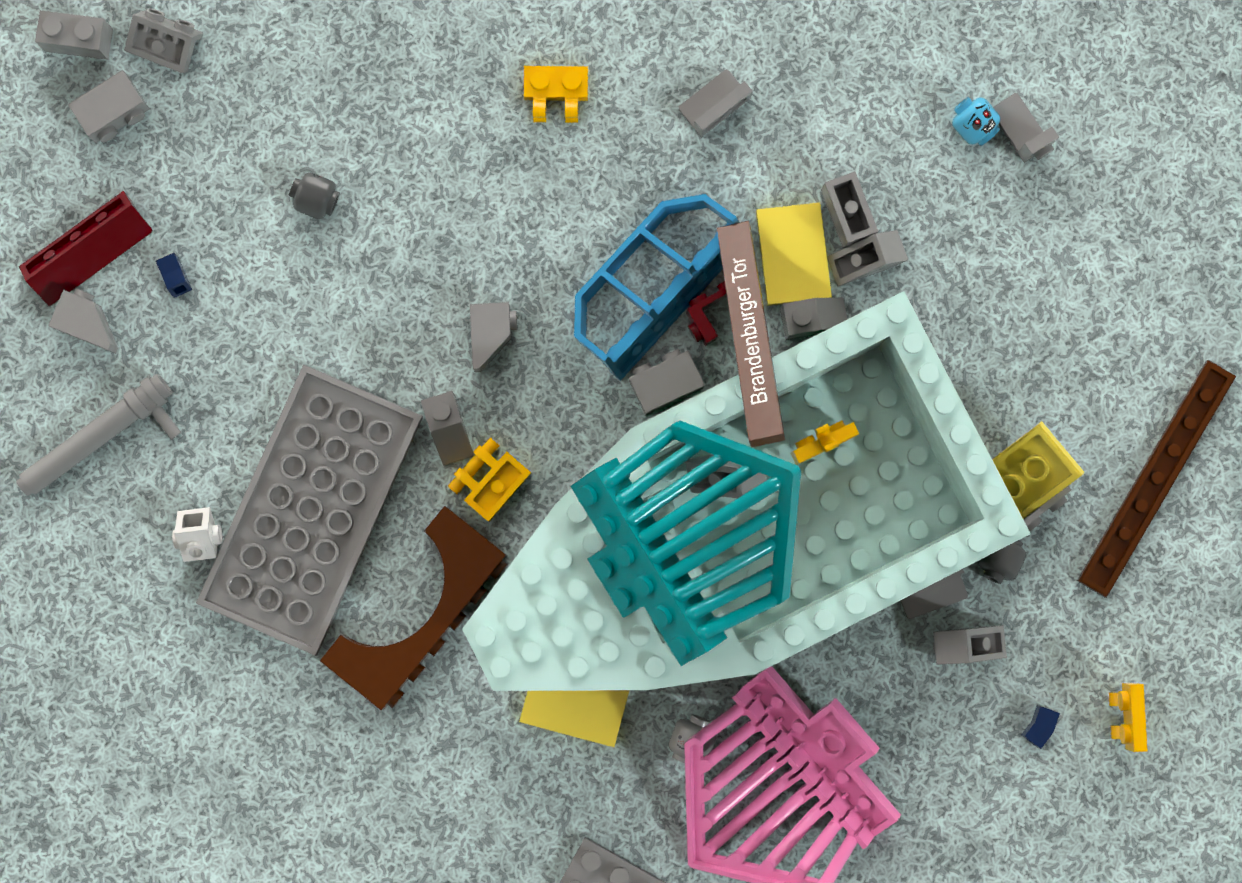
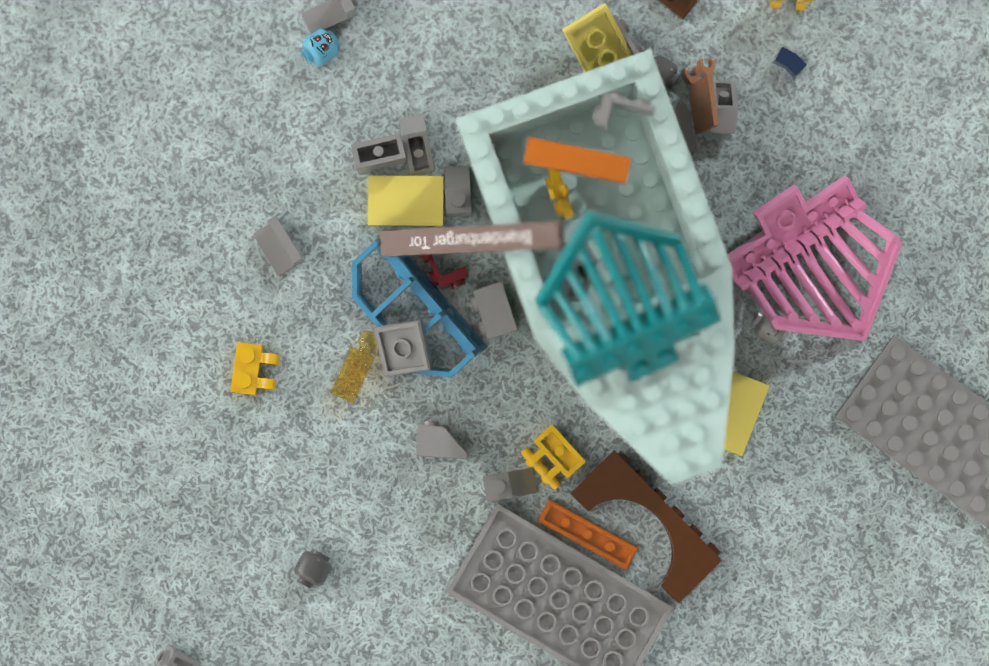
camera: 80 degrees left, 0 degrees up
none -> clear yellow plate [331,331,377,403]
none -> light grey tile [373,319,434,377]
none -> orange tile [523,137,631,185]
none -> orange tile [537,499,638,570]
none -> light grey bracket [592,92,655,131]
none -> nougat flag [681,58,719,135]

